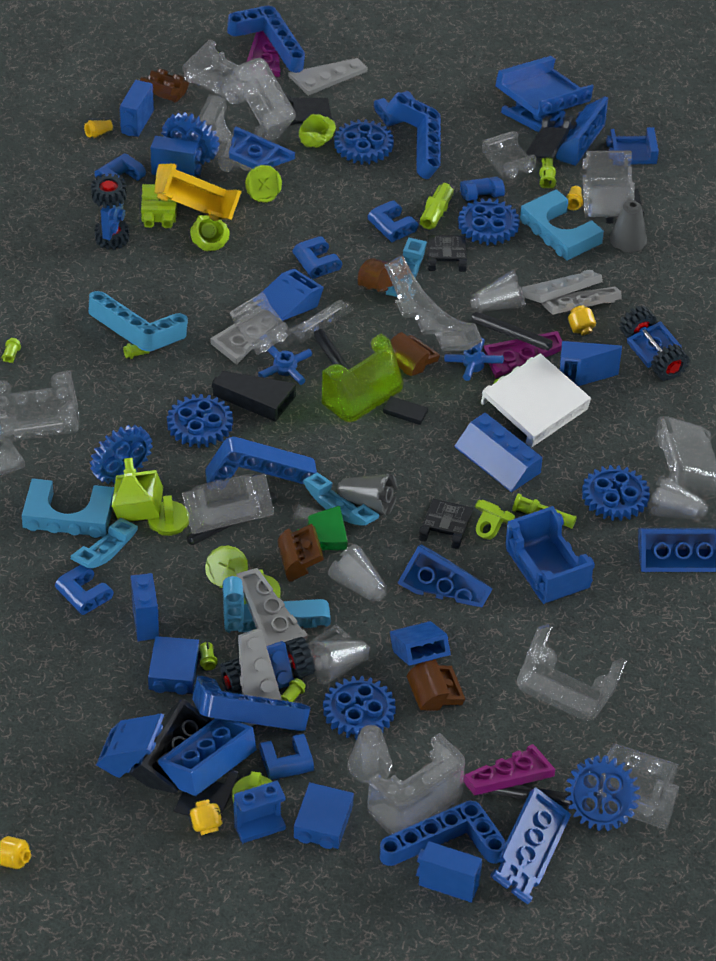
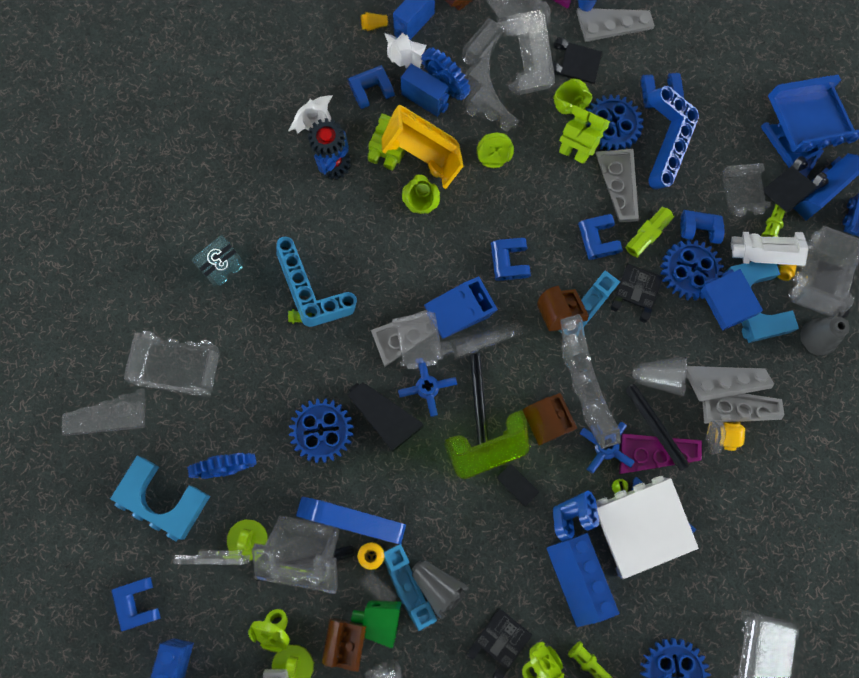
camera: 20 degrees right, 30 degrees up
lime pin [2,338,21,363] -> none
dark azure slope [70,518,138,568] -> none
lime piece [112,458,163,522] -> none
blue wing [229,127,295,169] -> none
blue slope [559,341,622,386] -> none
plate [619,306,690,381] -> none
none -> clear wing [174,551,250,565]
none -> clear light blue slope [191,235,244,287]
none -> white hair [288,96,332,134]
none -> yellow head [357,542,384,570]
none -> white hair [384,33,427,68]
none -> blue connector [553,491,599,542]
none -> lime hips [559,105,611,163]
none -> light grey wing [596,149,639,222]
none -> blue brick [701,269,763,331]
none -> clear tile [705,420,726,455]
none -> white hips [730,232,808,266]

